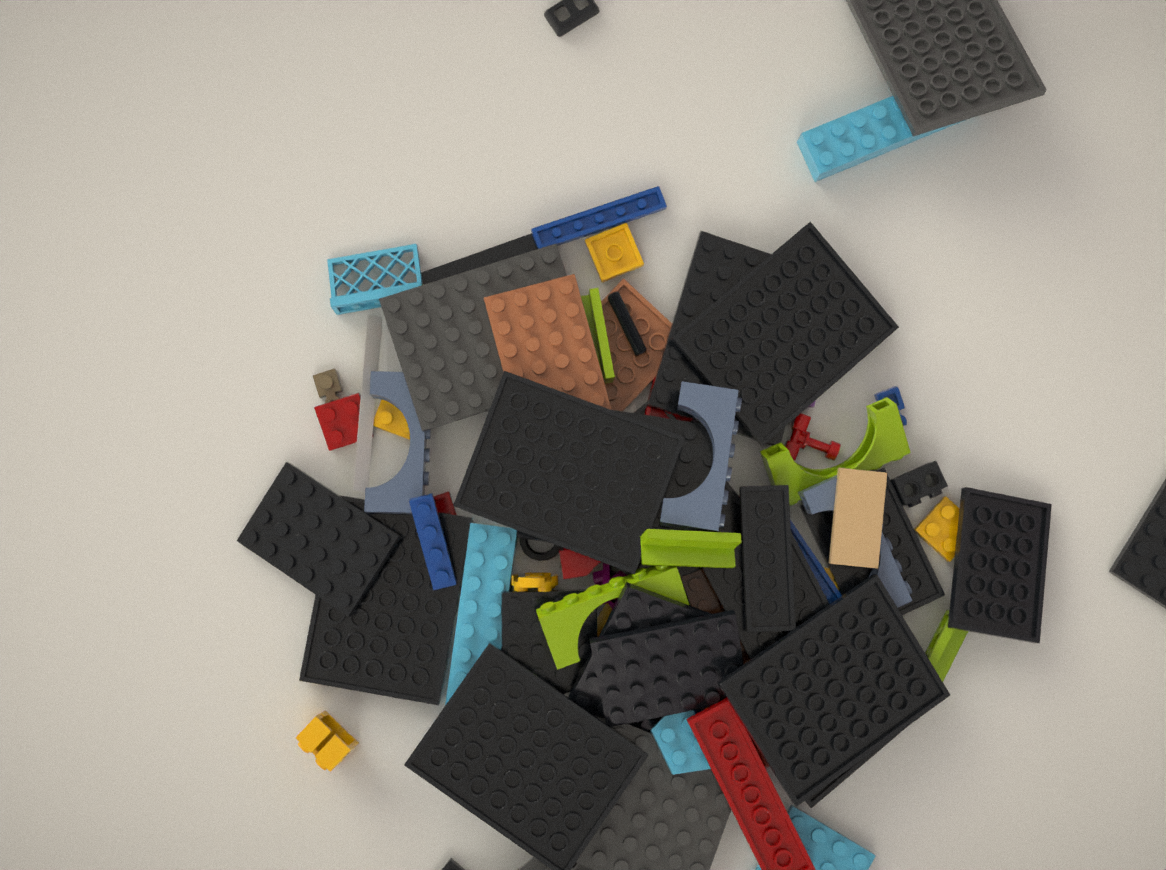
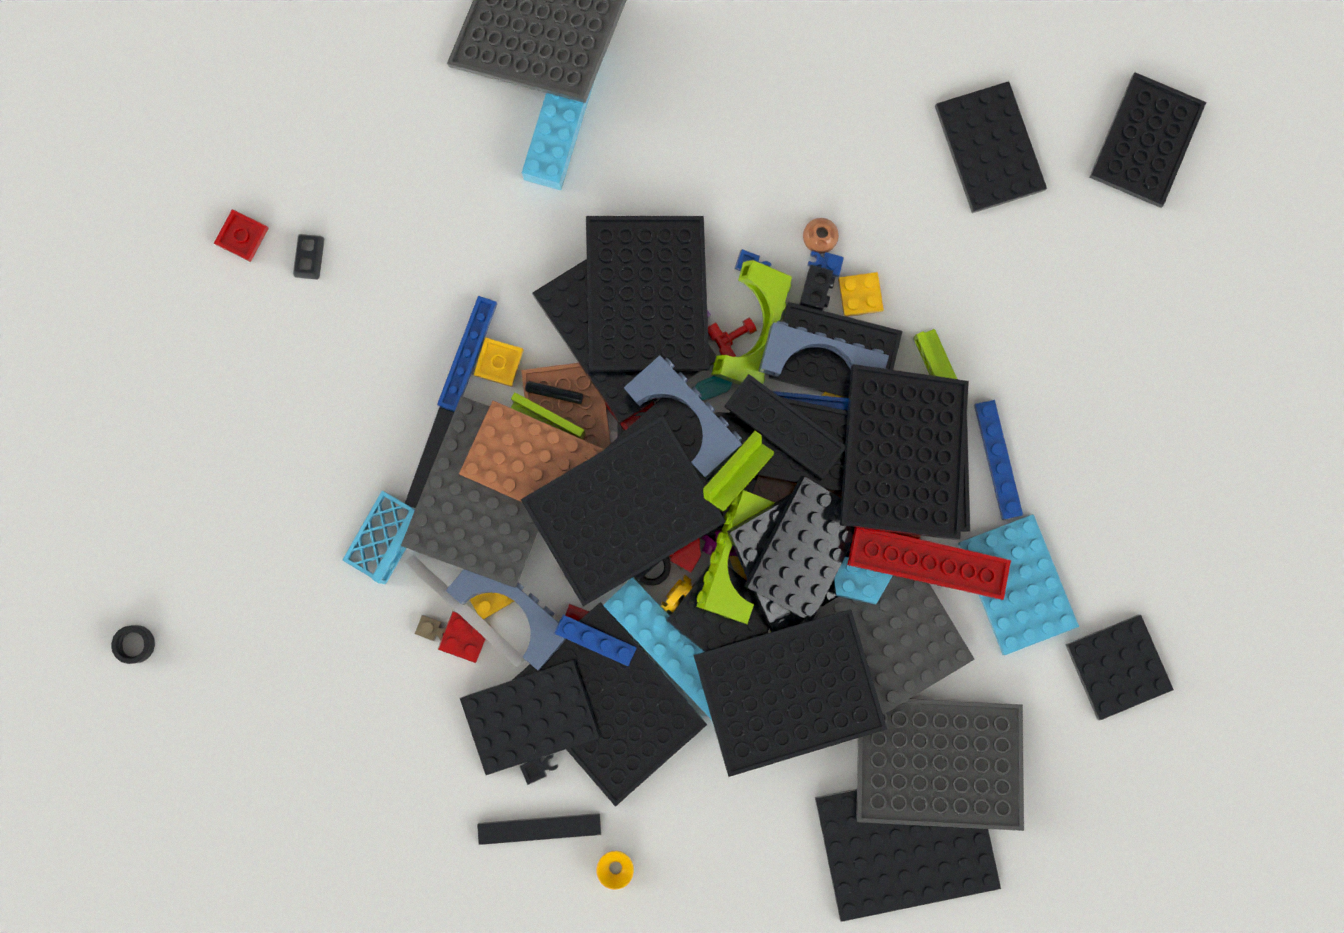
camera: 50 degrees left, 0 degrees up
yellow piece [296,710,359,772] -> none
tan tile [829,468,887,569] -> none
black plate [948,487,1052,643] -> none
none -> black tyre [111,625,155,664]
none -> black tile [477,813,601,845]
none -> black plate [520,754,558,785]
none -> yellow piece [596,850,634,890]
none -> teal tile [695,376,732,401]
none -> nougat piece [803,218,839,254]
none -> blue plate [807,251,844,277]
none -> blue plate [974,400,1023,520]

